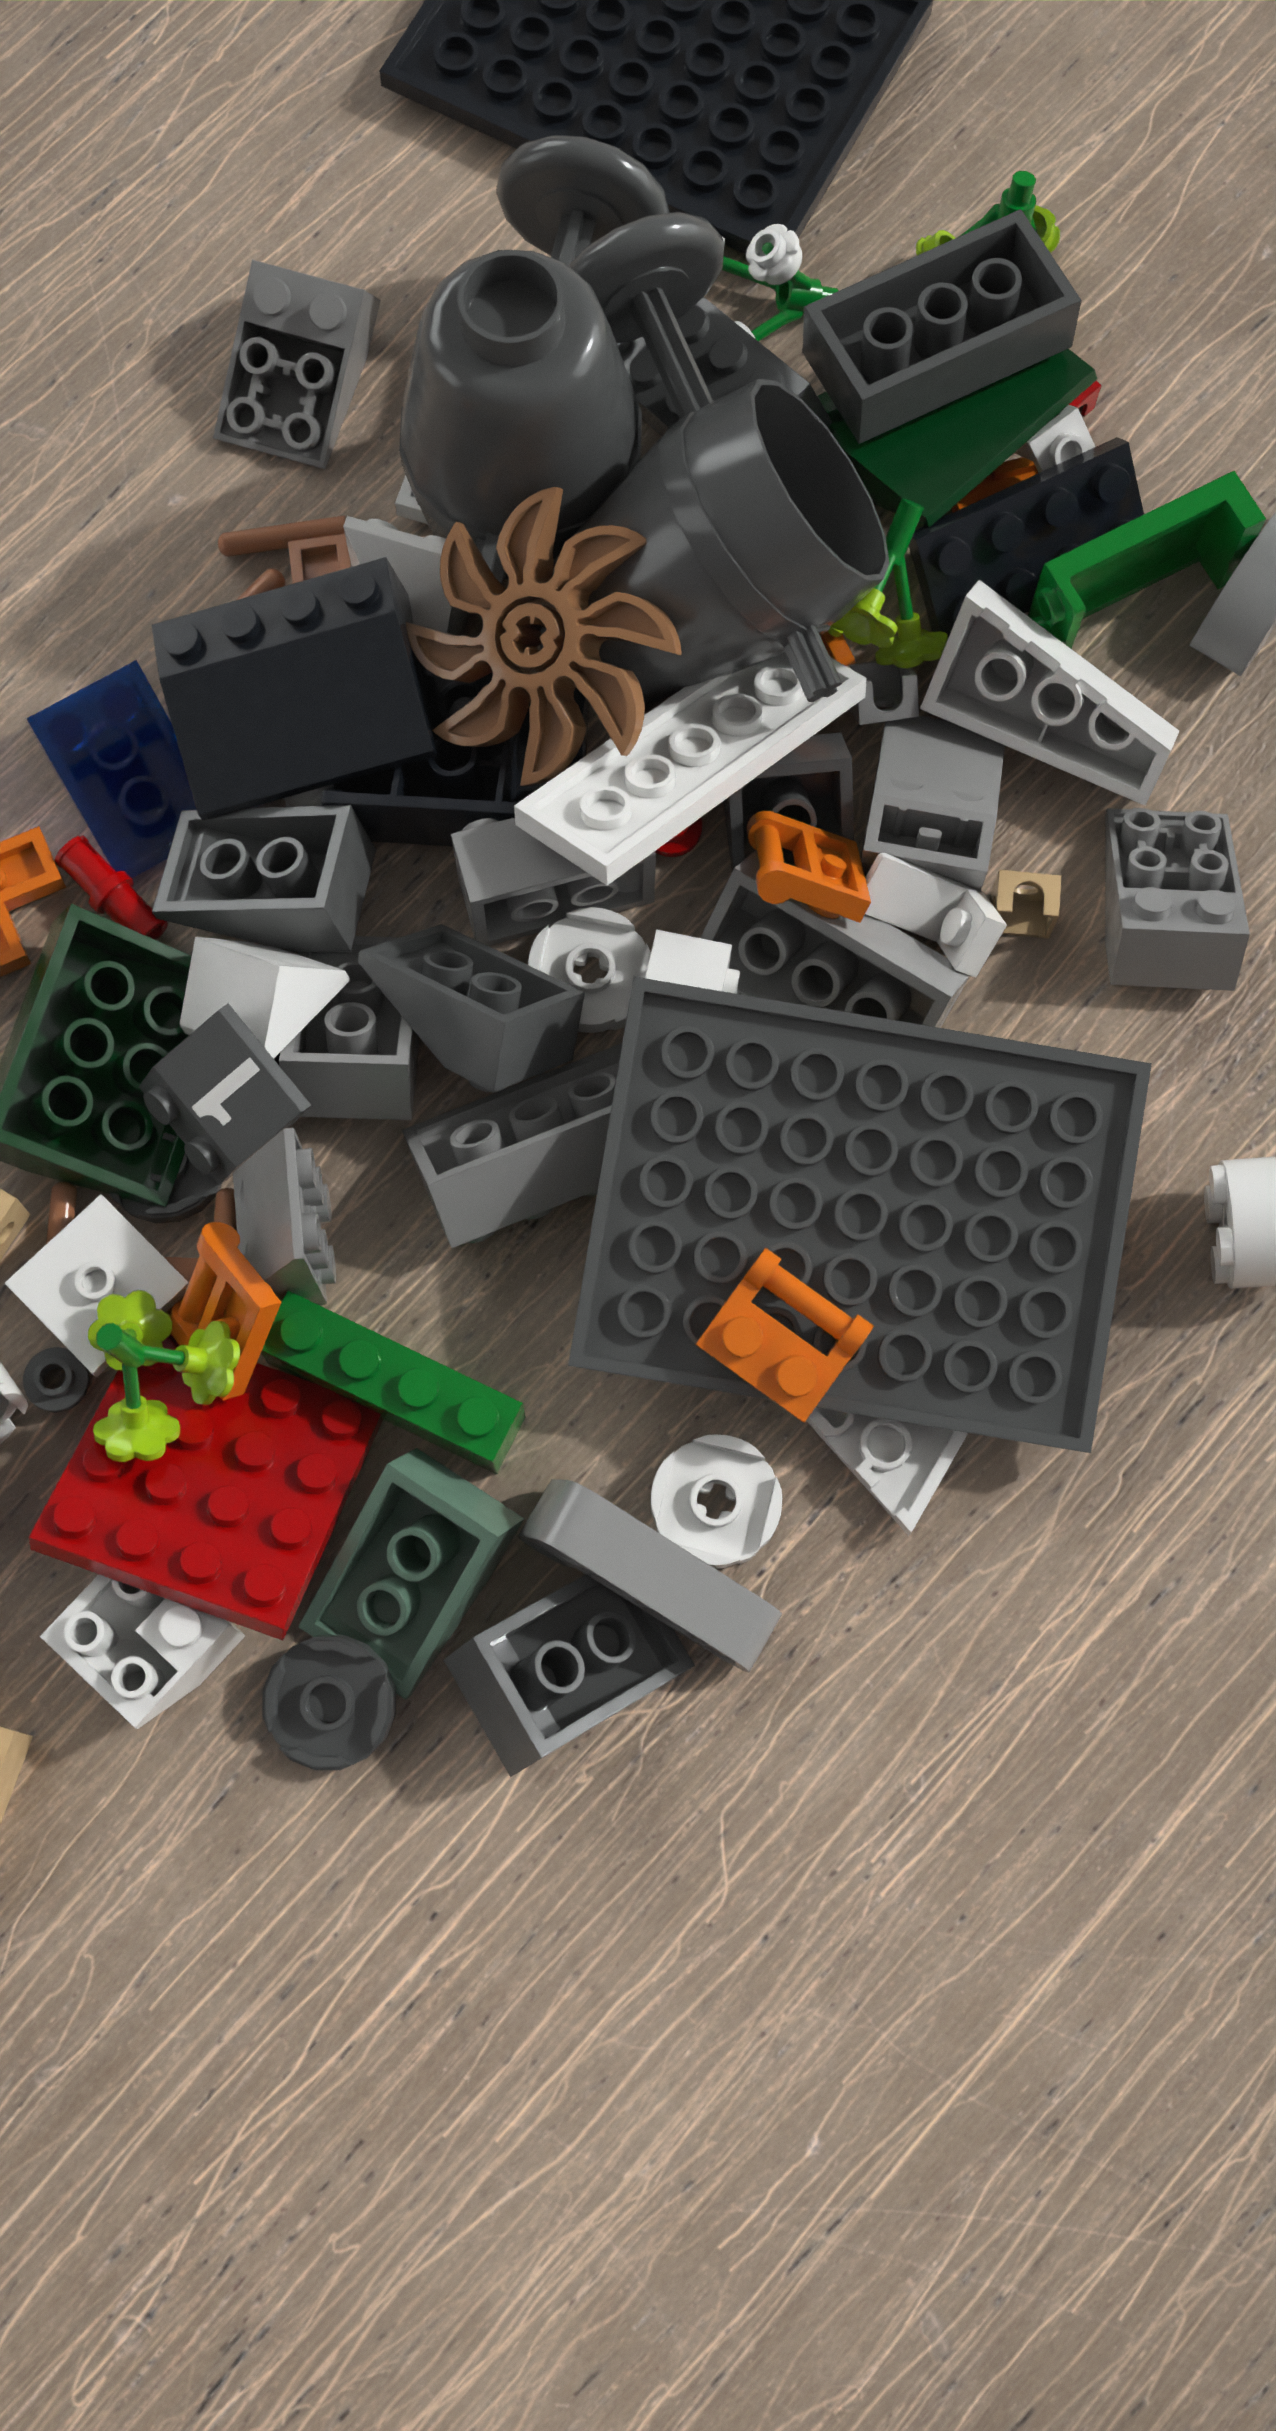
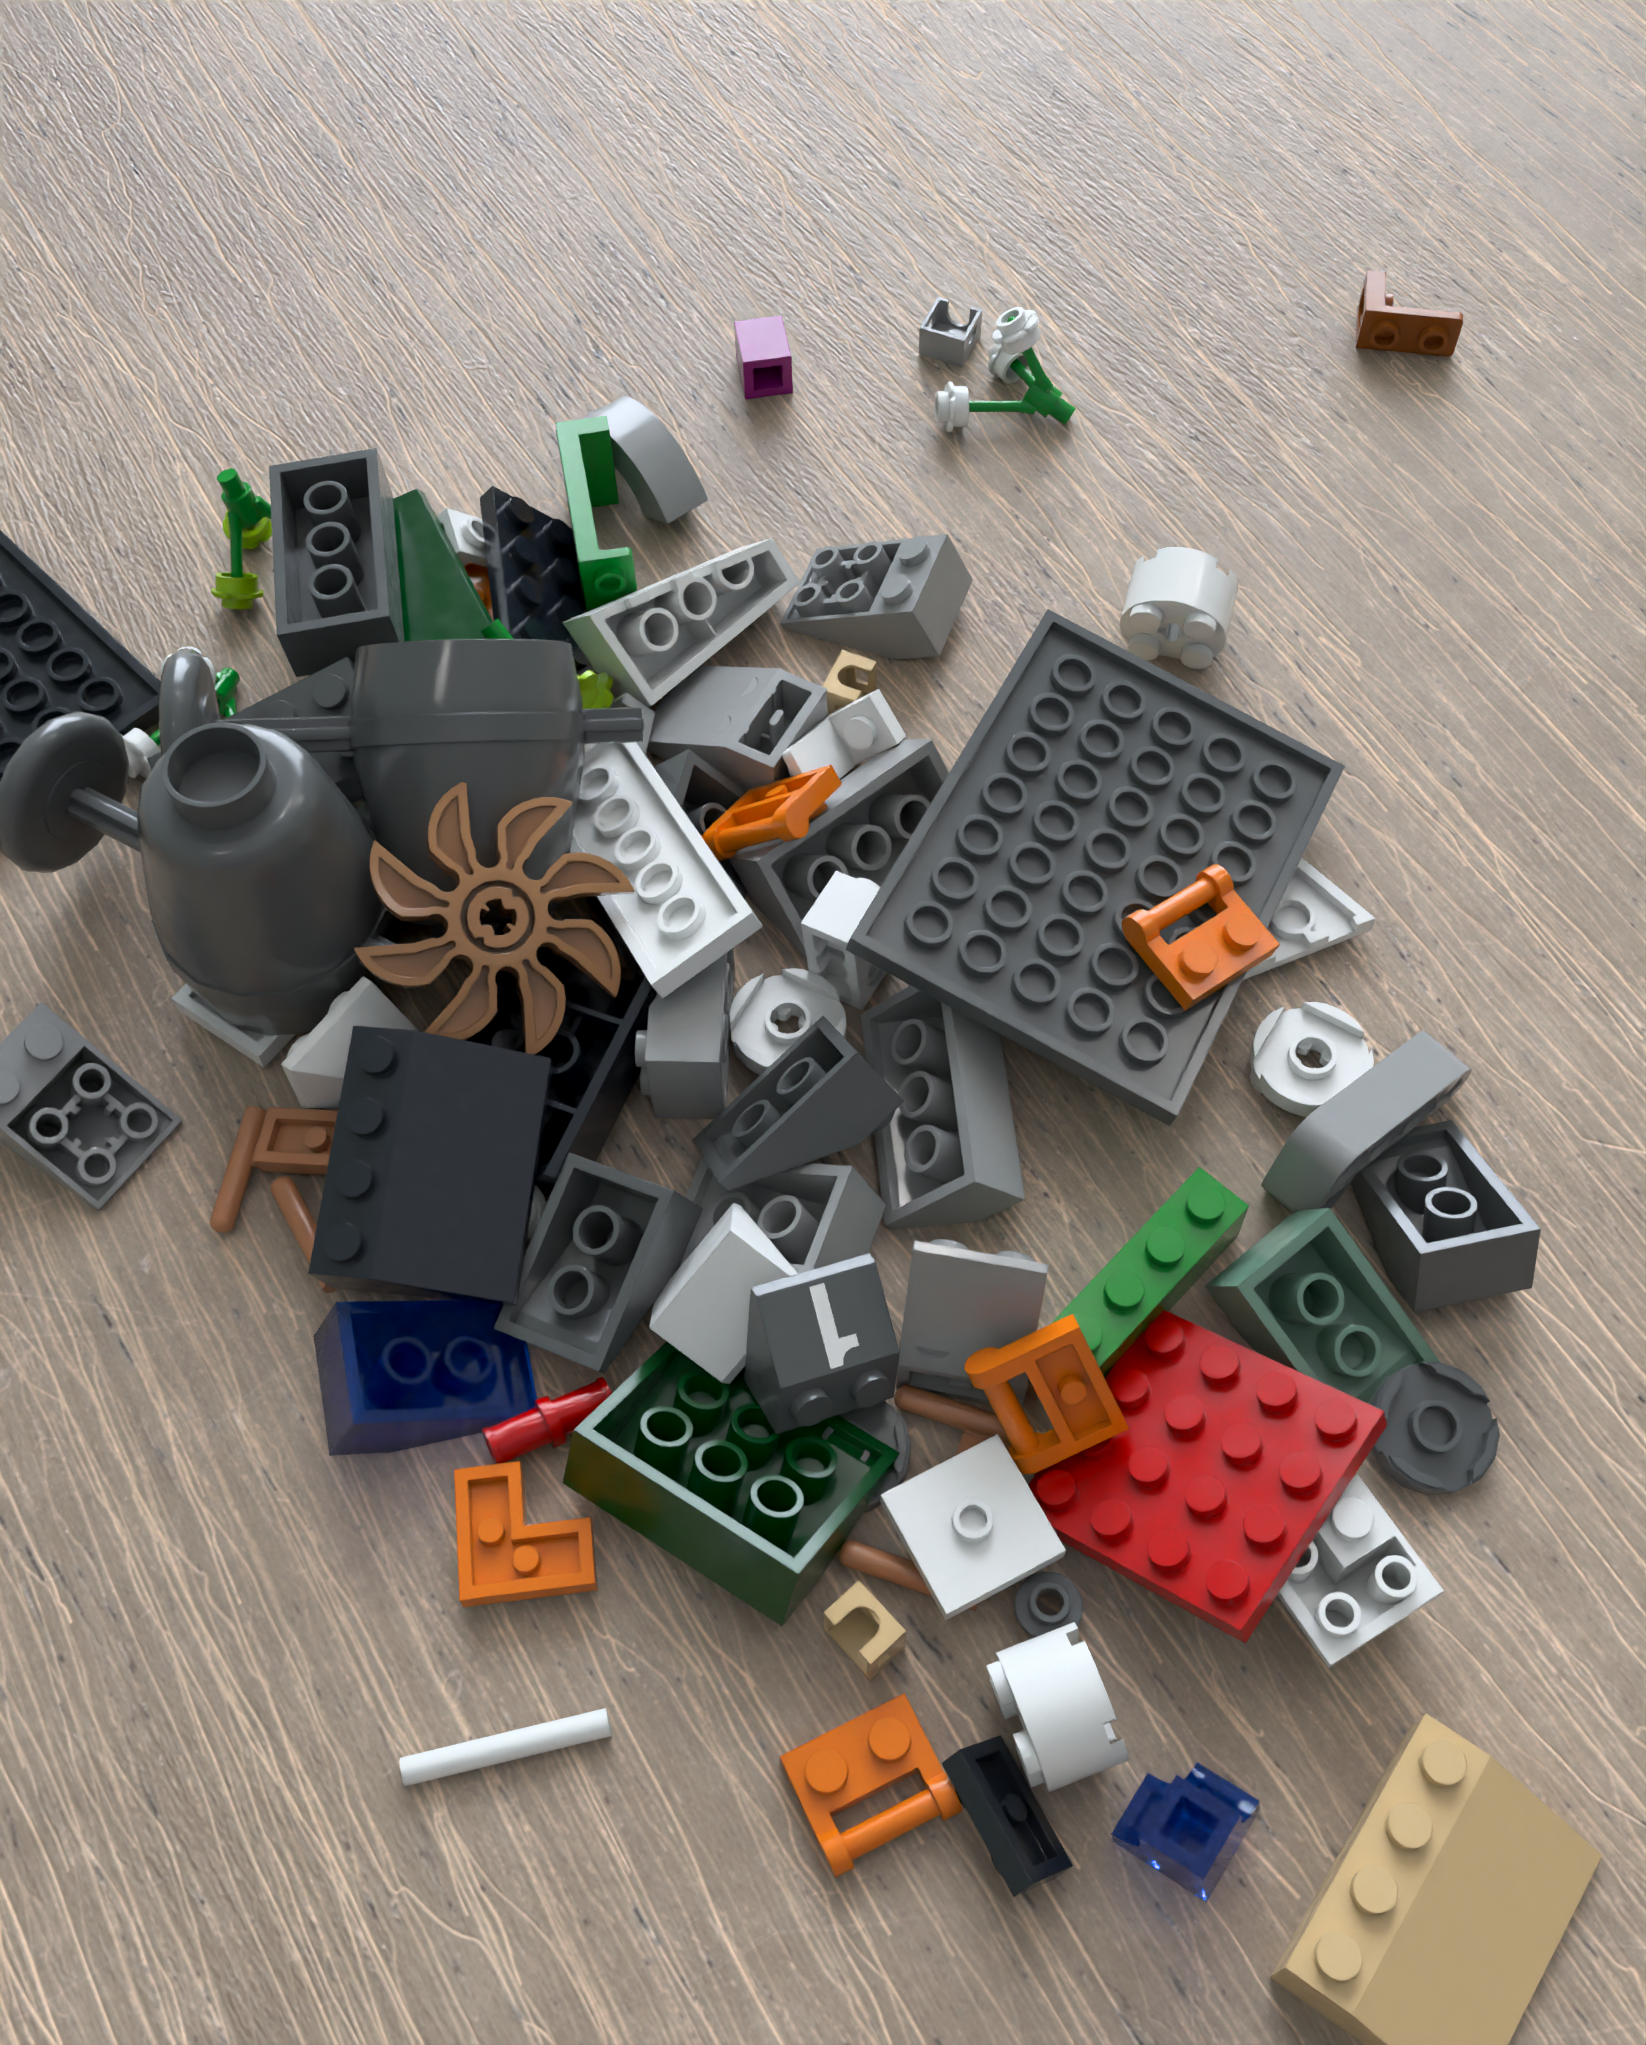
camera: 70 degrees left, 15 degrees down
lime plant [88,1289,240,1462] -> none

